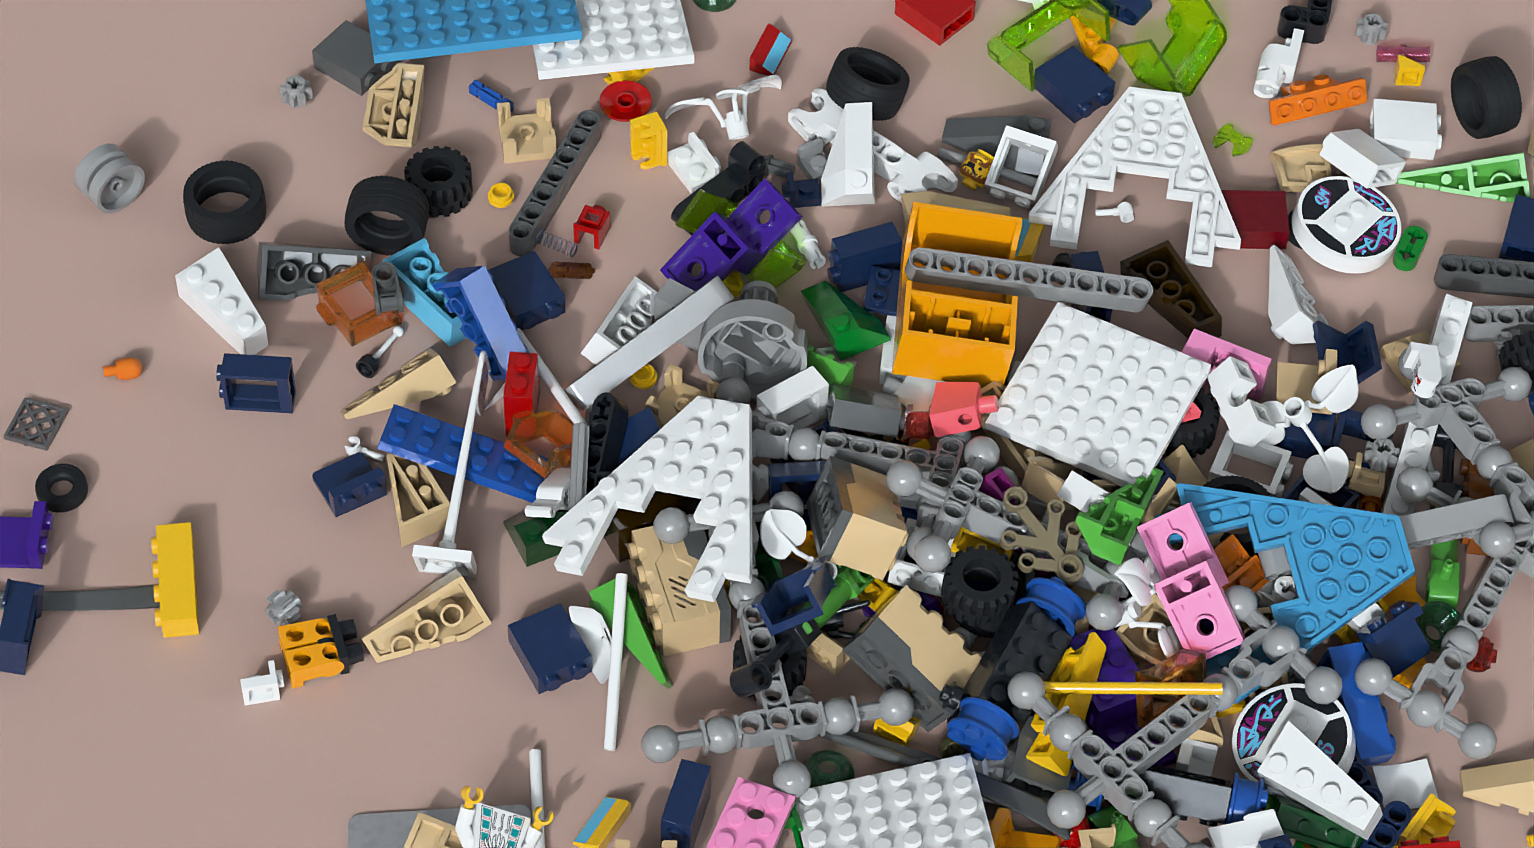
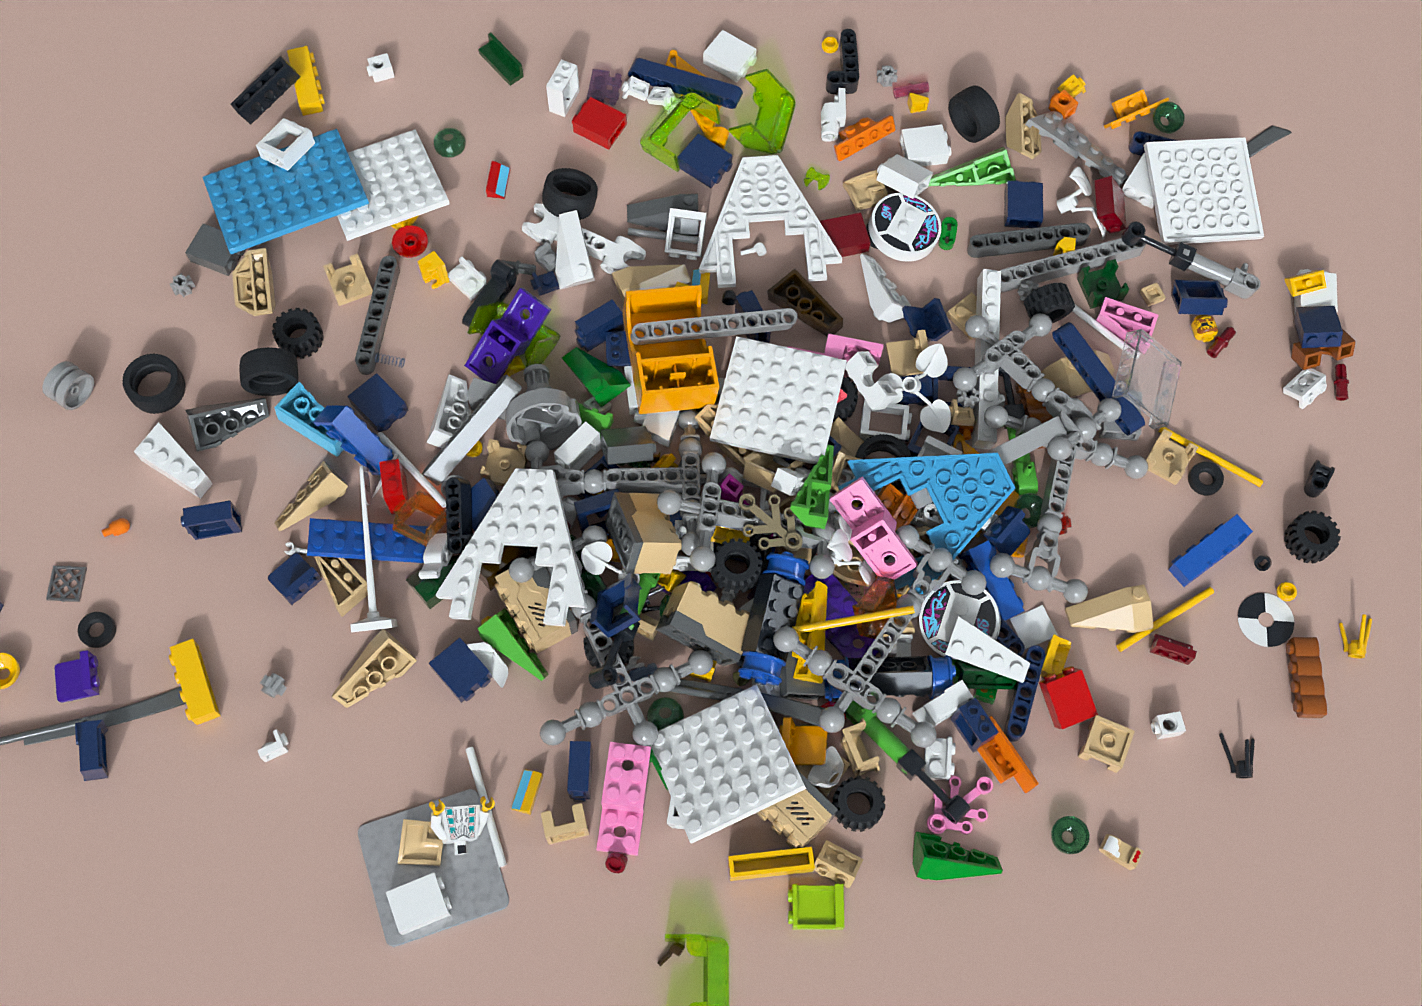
camera: 15 degrees left, 15 degrees up
light orange hips [278,614,364,689] -> none
clear orange piece [316,261,402,347] -> none
black hinge [356,326,404,378] -> none
dark grey piece [372,262,404,316] -> none
blue axle [468,80,514,112] -> none
yellow plate [488,183,514,208] -> none
reddish brown axle [548,262,595,279] -> none
light grey axle [568,422,589,511] -> none
red window [573,205,611,250] -> none
white piece [604,573,628,751] -> none
white plant [665,75,782,141] -> none
white pin [790,220,826,269] -> none
clear red window [905,404,935,439] -> none
coral torso [929,382,999,437] -> none
black plate [938,681,964,710] -> none
head [959,149,994,190] -> none
white leg [1403,342,1442,398] -> none

